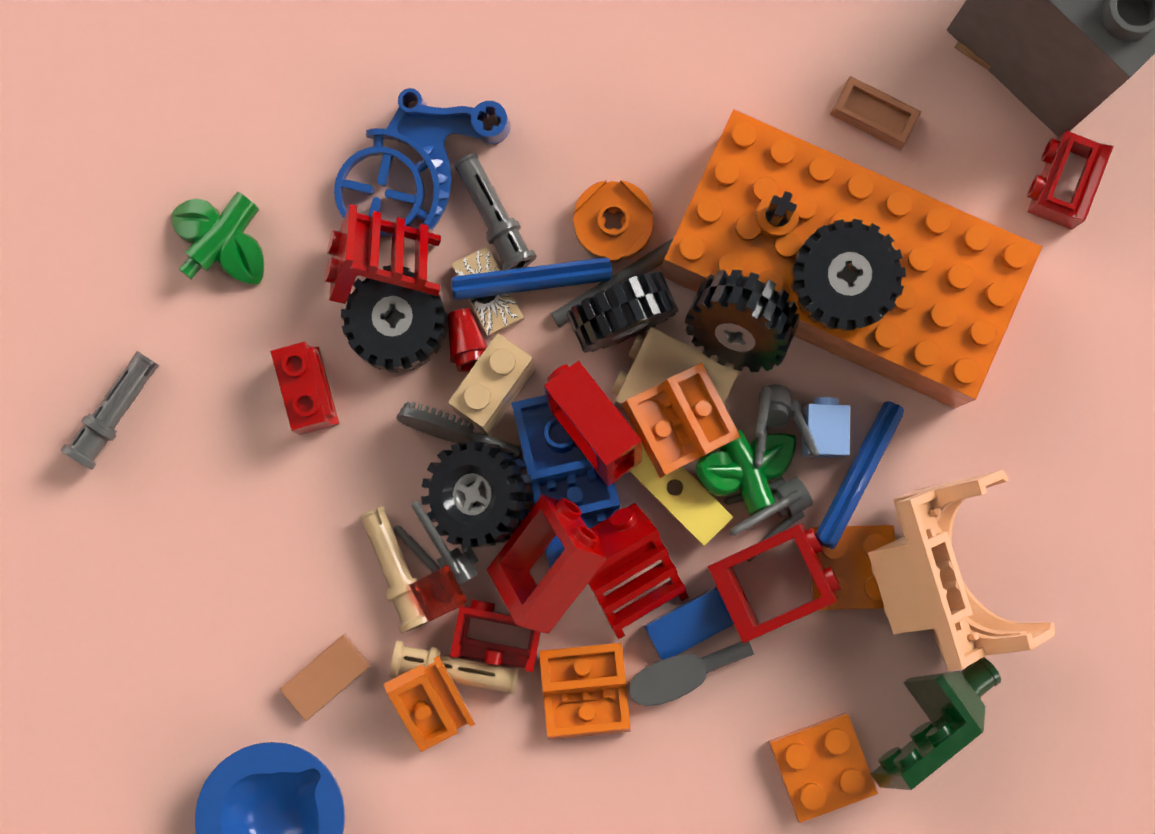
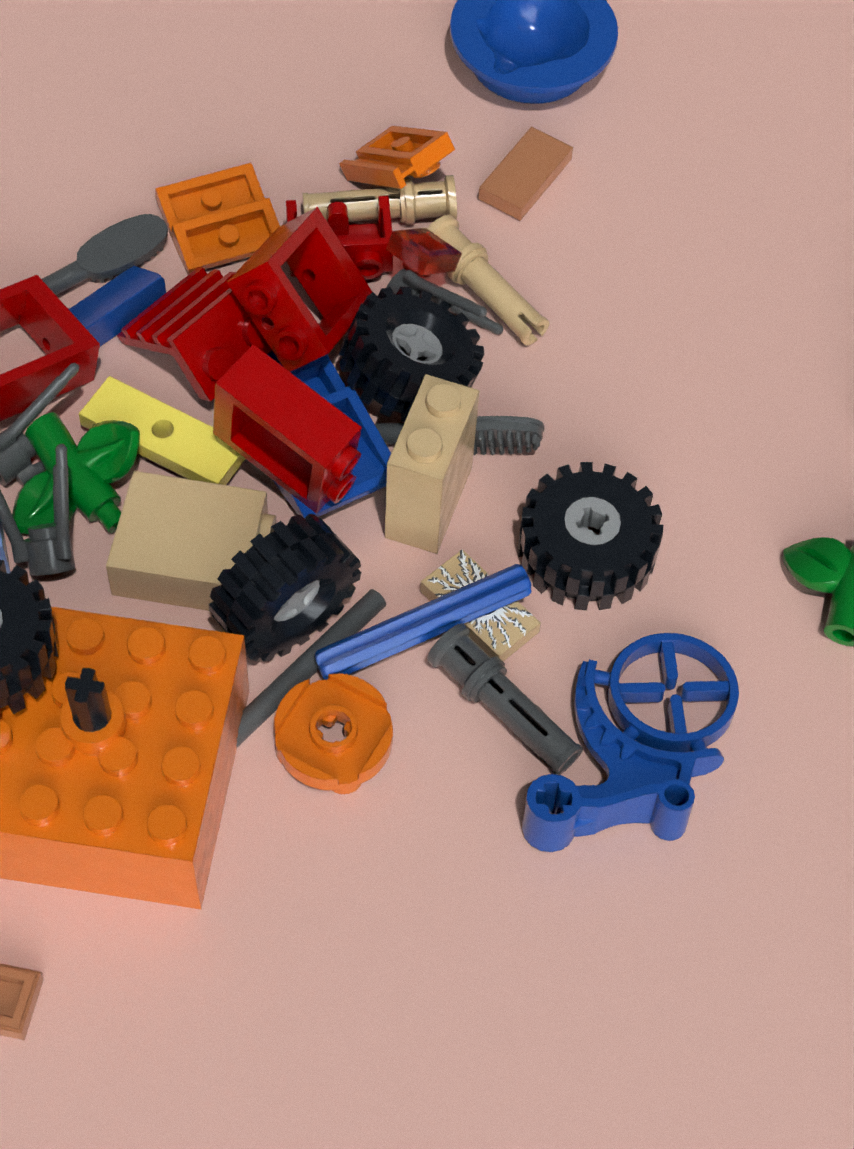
camera: 160 degrees right, 25 degrees down
red window [270,341,340,435] -> none
red plate [324,204,441,304] -> none
red cone [447,308,488,372] -> none
orange slope [622,362,741,478] -> none
black wheel [685,269,799,372] -> none

